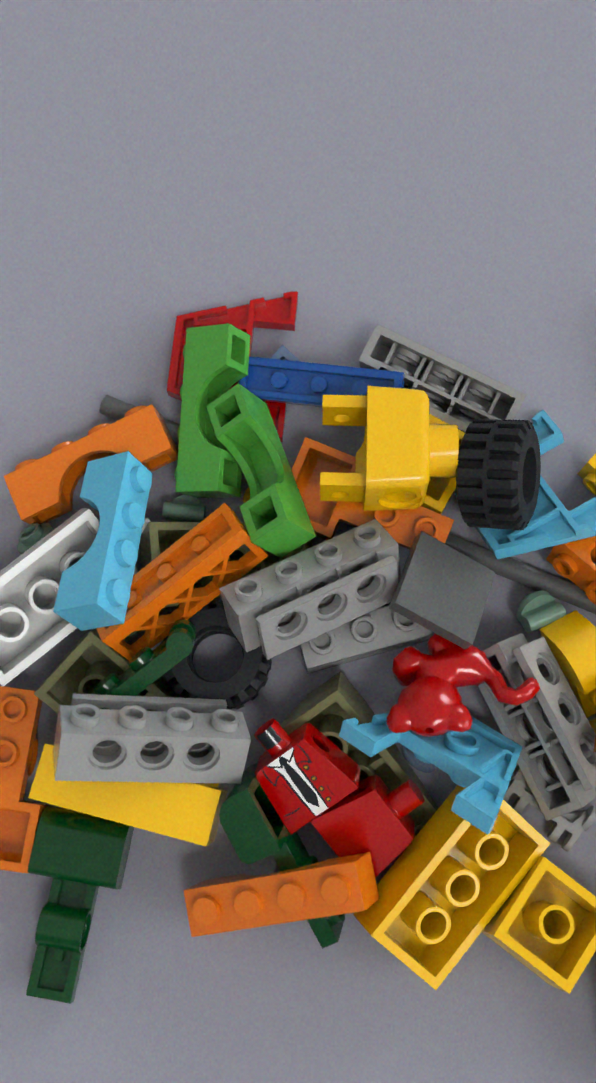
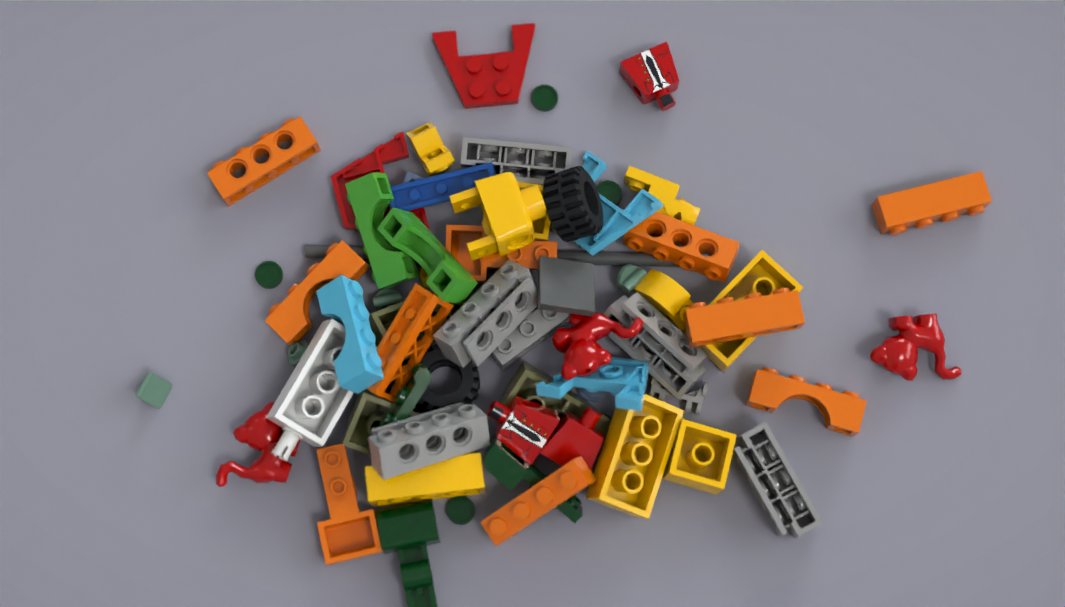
camera: 25 degrees left, 0 degrees up
none -> orange brick [207,116,321,207]
none -> dark green piece [255,261,283,289]
none -> yellow brick [406,121,455,177]
none -> red wing [432,23,535,109]
none -> dark green piece [447,496,475,525]
none -> dark green piece [531,85,558,112]
none -> dark green piece [596,180,622,205]

